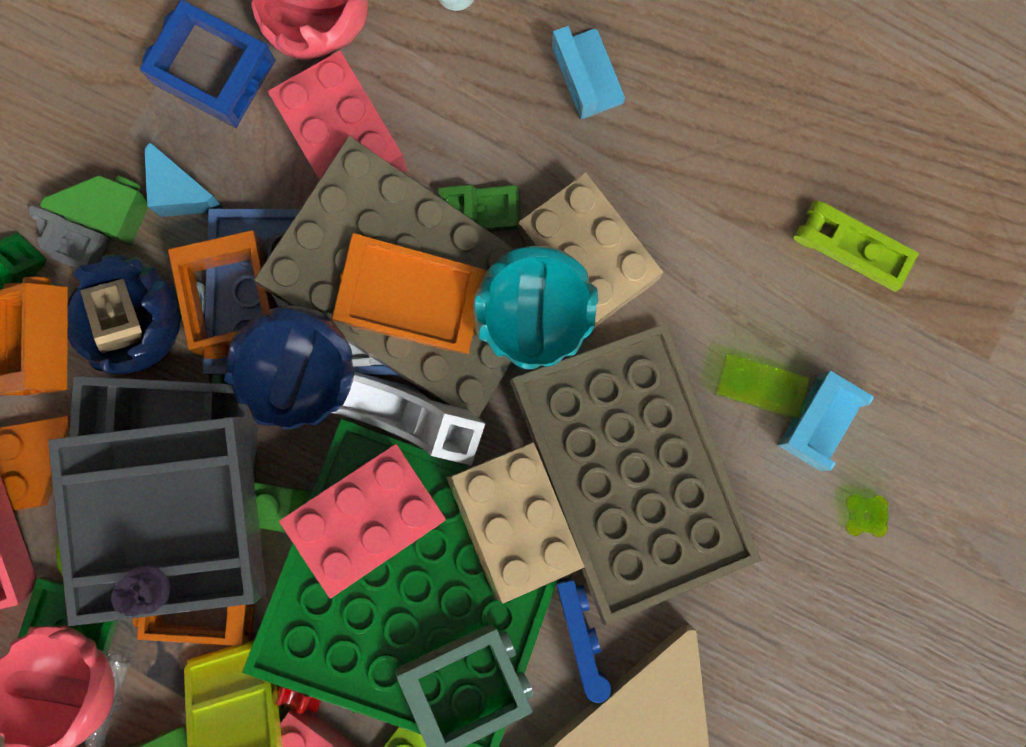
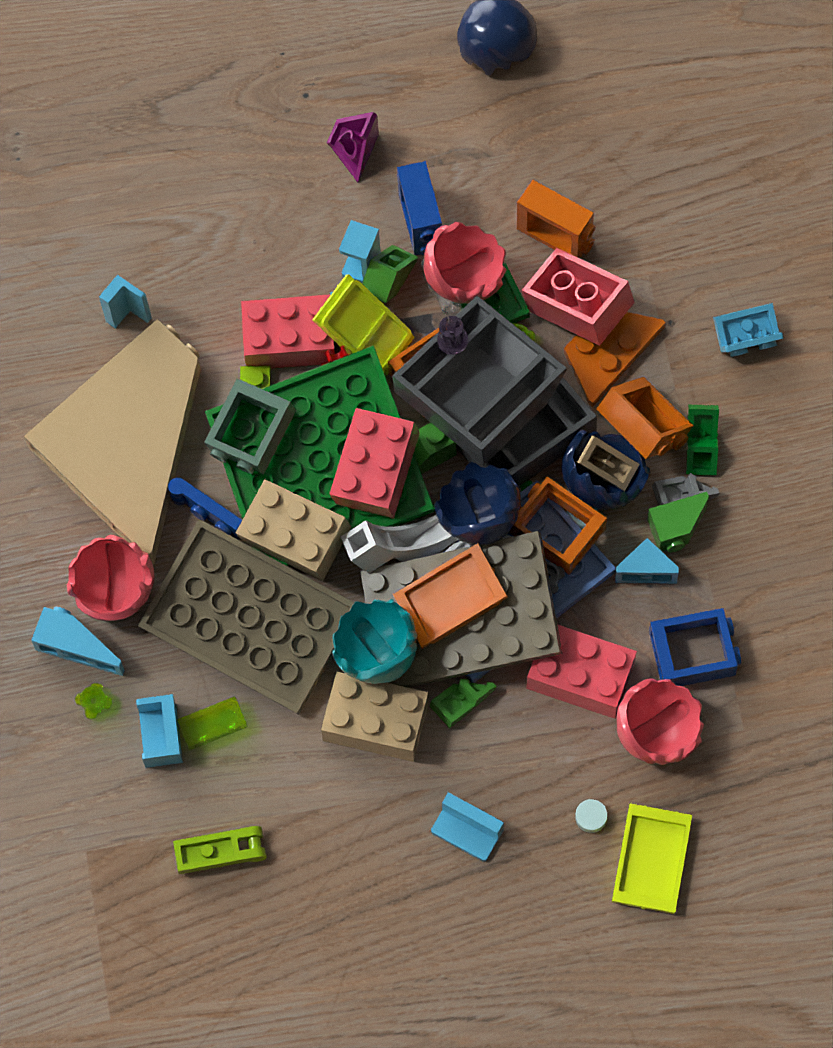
camera: 145 degrees right, 15 degrees down
none -> medium azure slope [31,607,125,676]
none -> coral piece [67,535,155,621]

